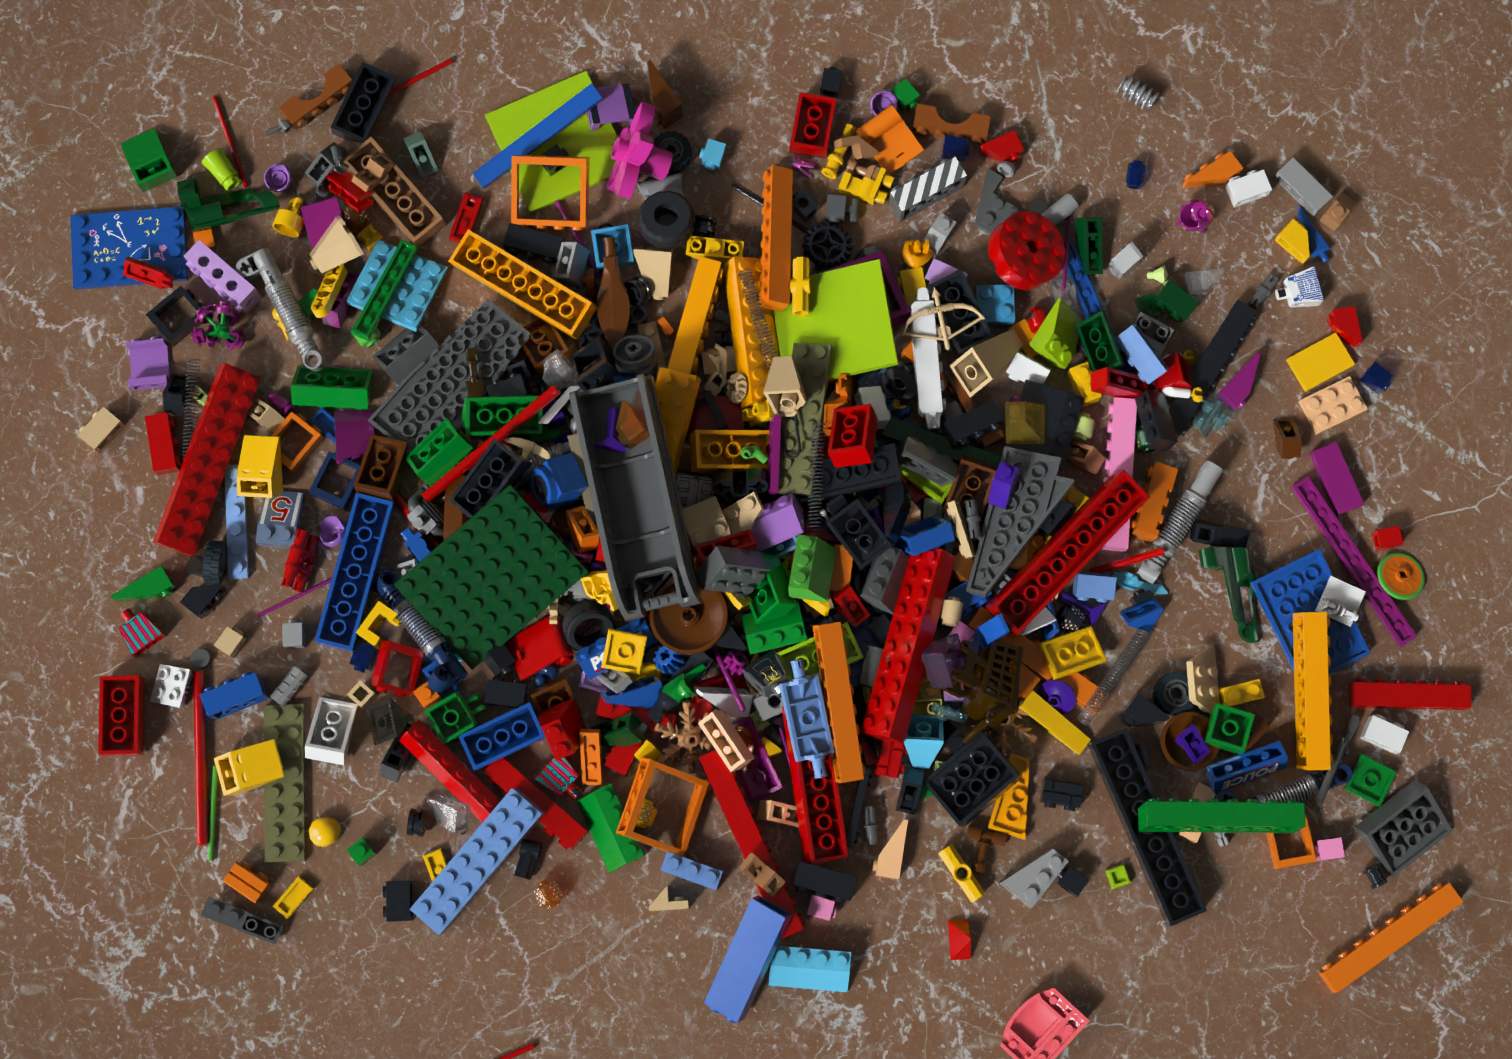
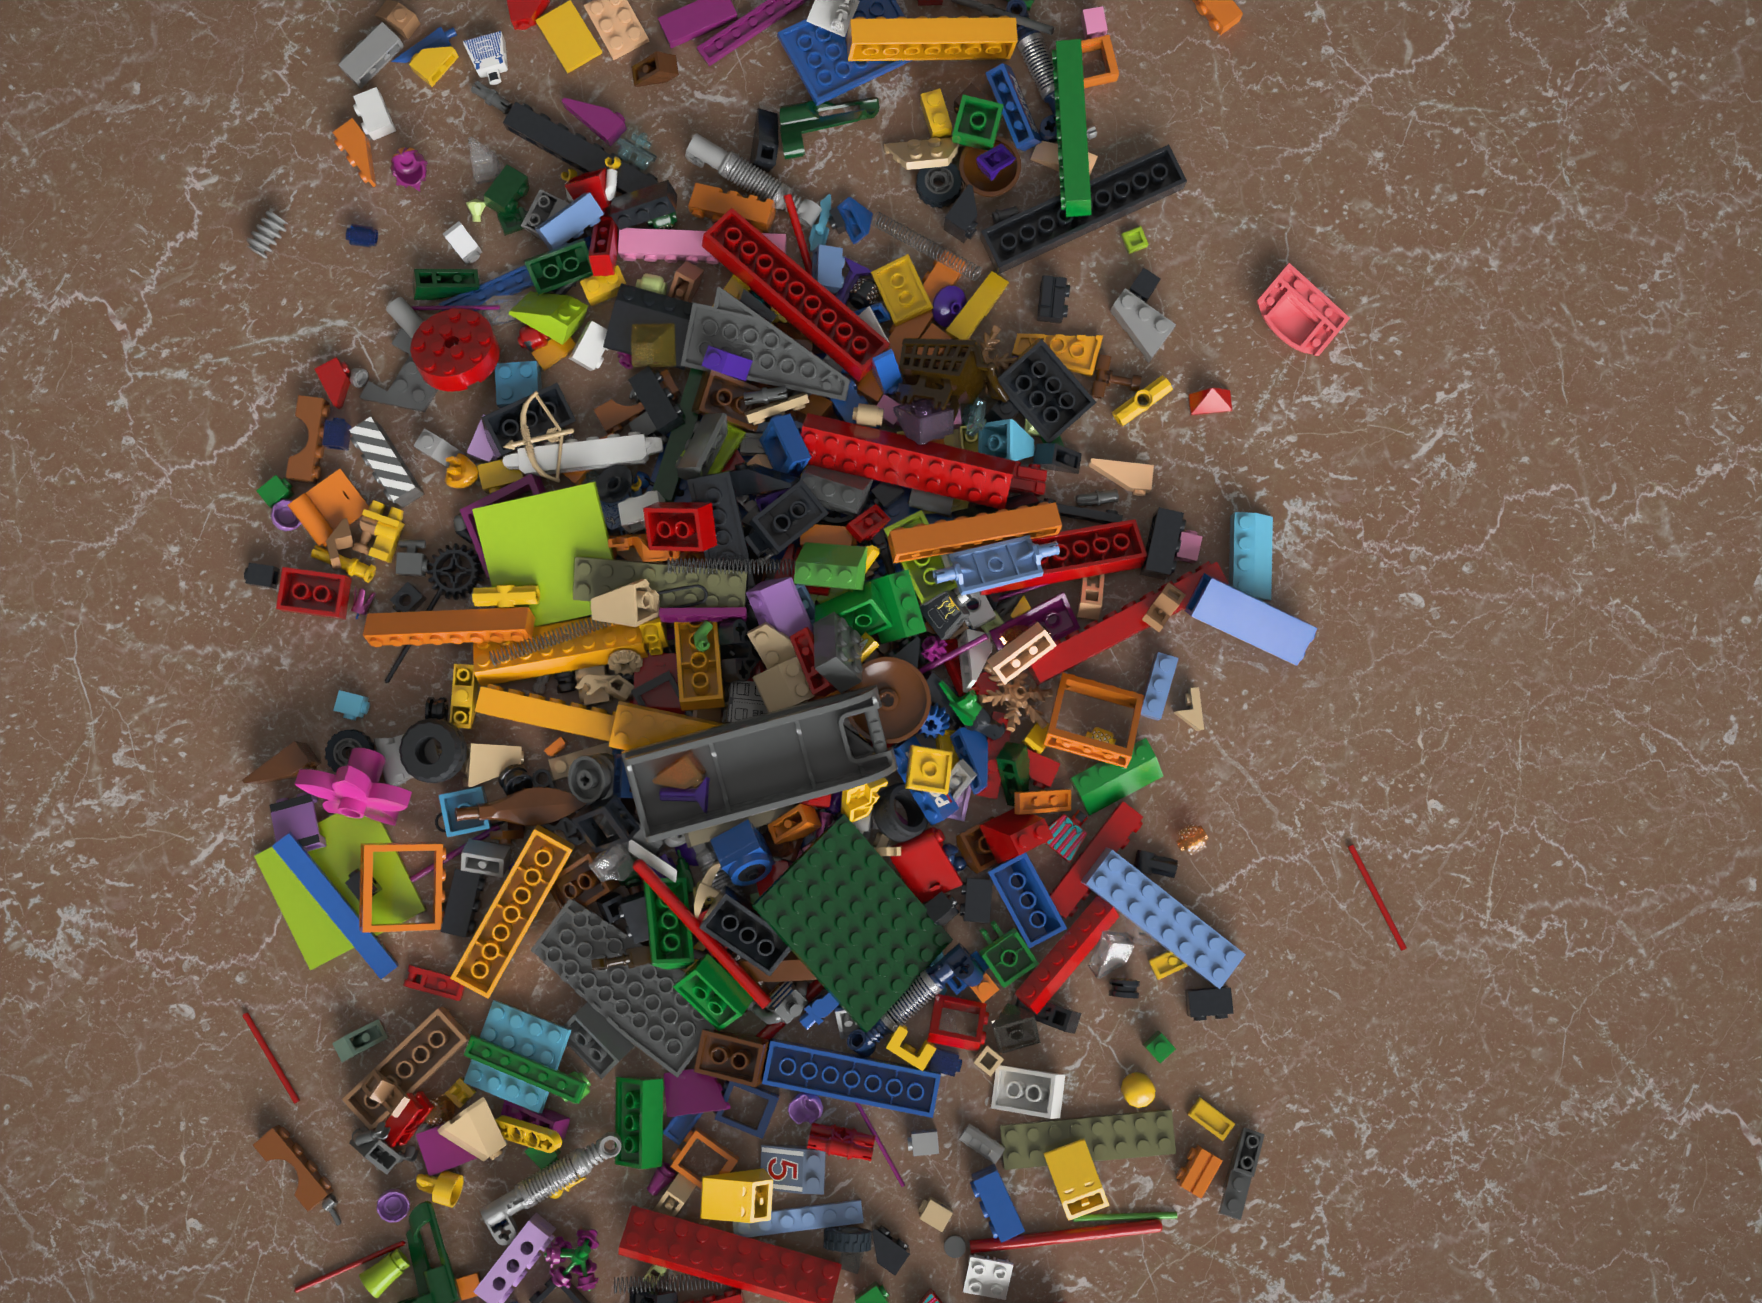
camera: 90 degrees left, 5 degrees up
black slope [331,62,397,143] -> none
tan slope [950,329,1023,397] -> none

